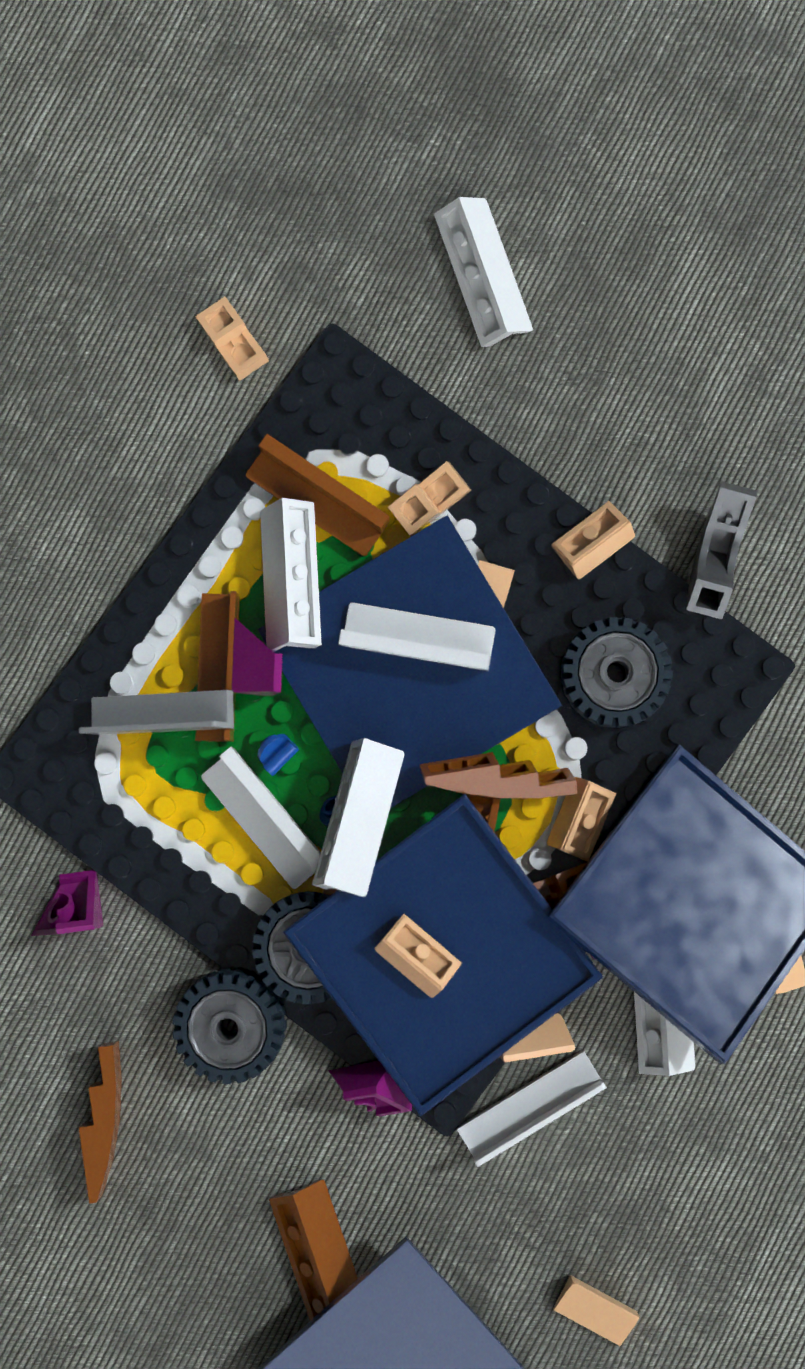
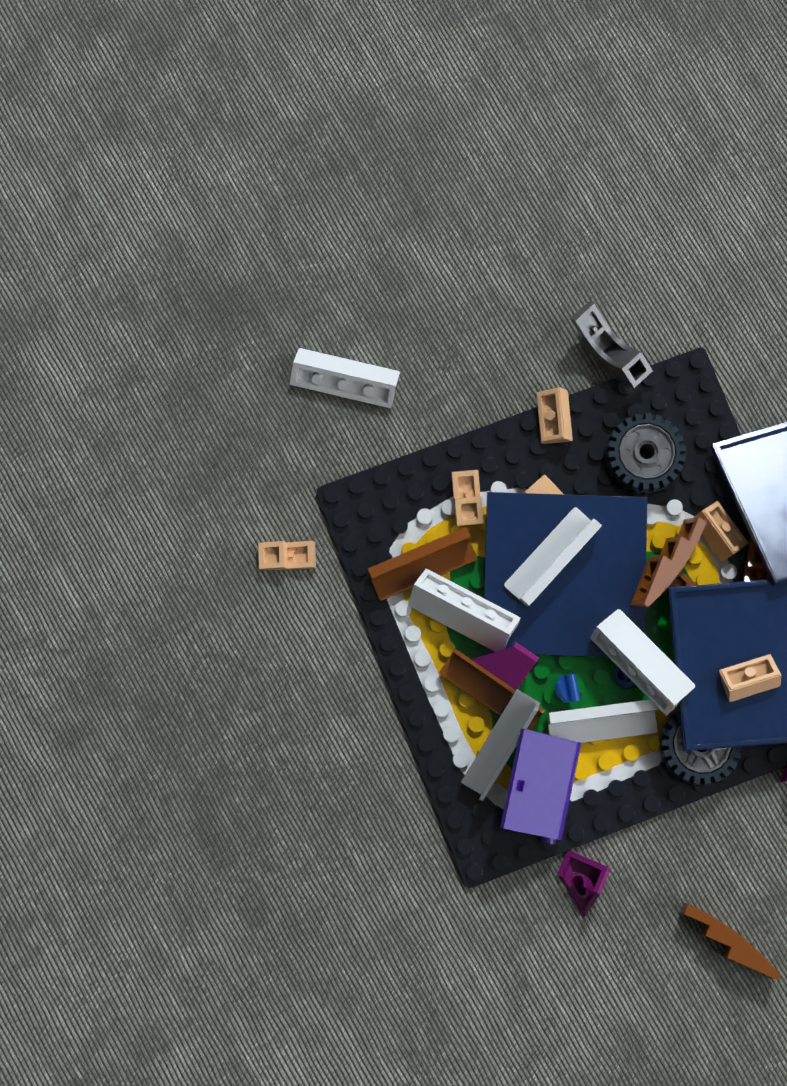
camera: 65 degrees left, 5 degrees down
wheel [173,968,287,1084] -> none
none -> door [500,728,581,844]

